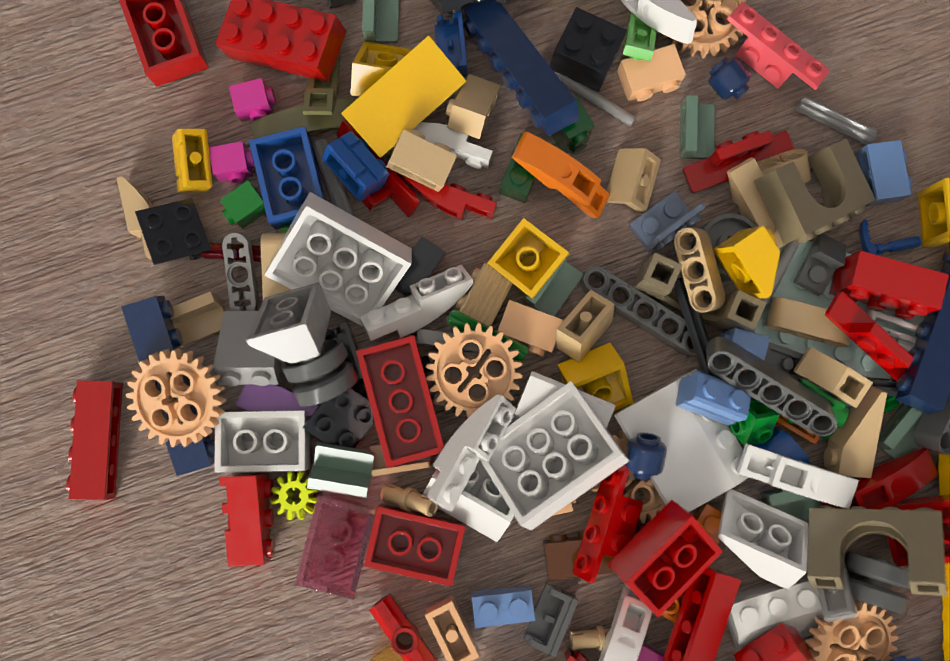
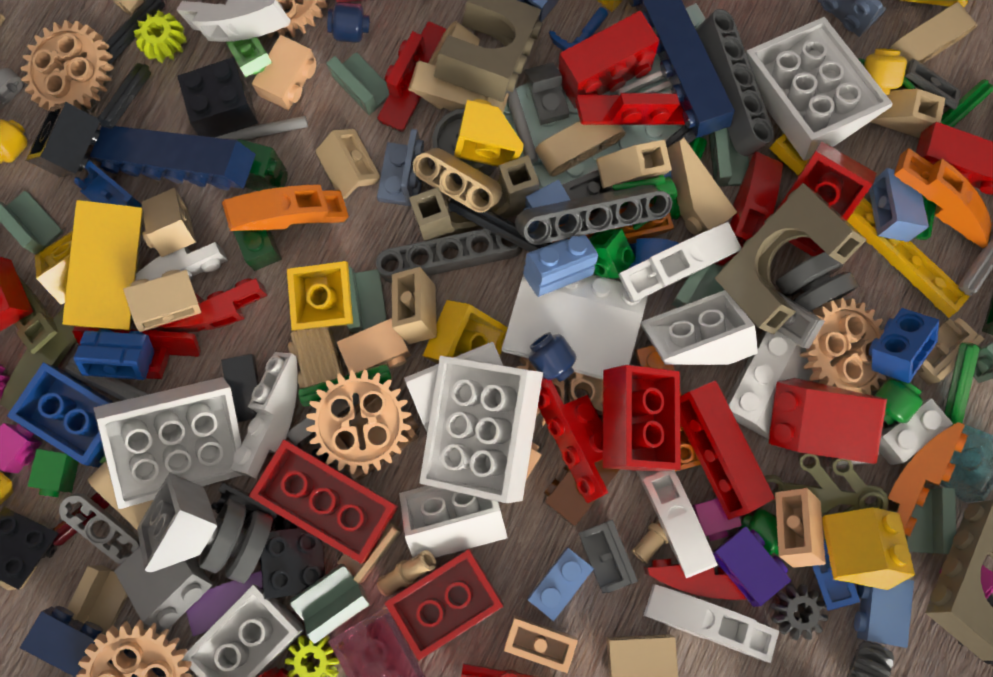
camera: 35 degrees left, 5 degrees down
white slope [427,394,516,512] -> none

